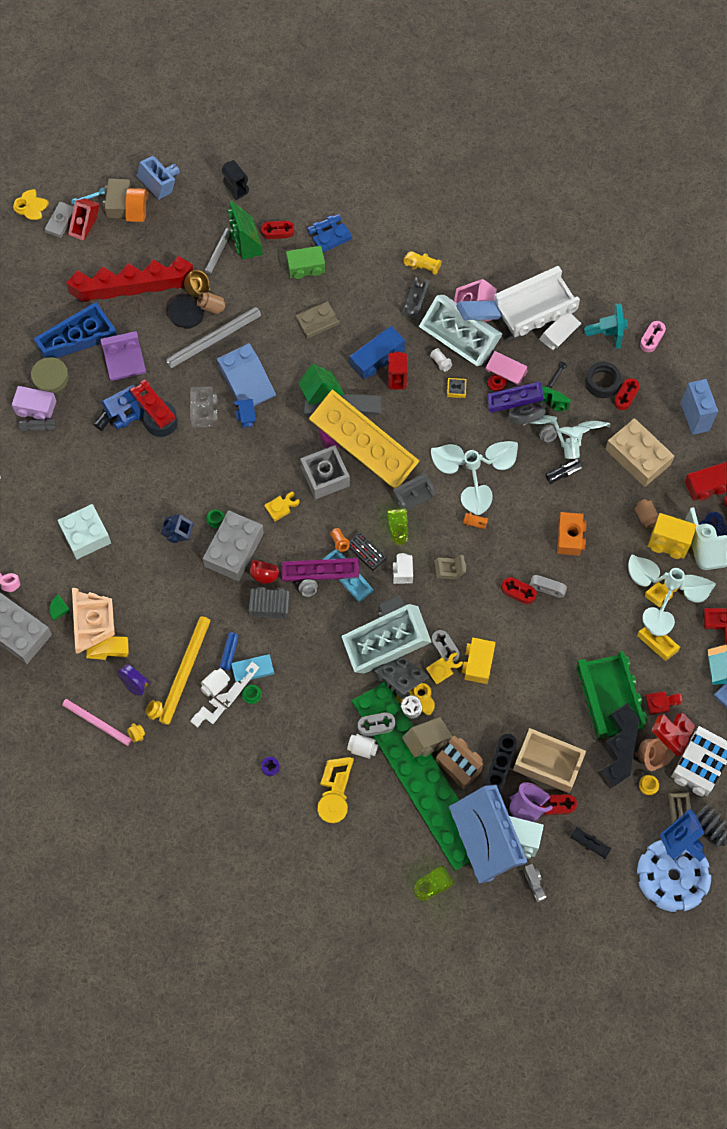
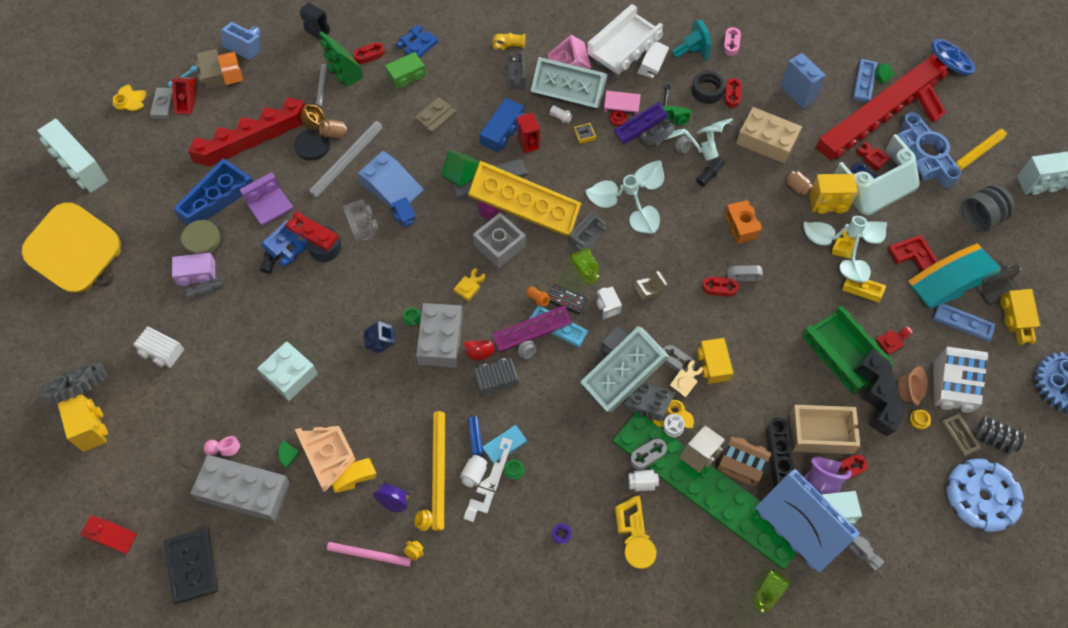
camera: 20 degrees left, 5 degrees down
medium blue tile [456,301,502,320] -> none
orange pin [463,512,488,530] -> none
black pin [570,827,612,859] -> none
red plate [652,713,695,757] -> none
blue bracket [660,809,706,862] -> none

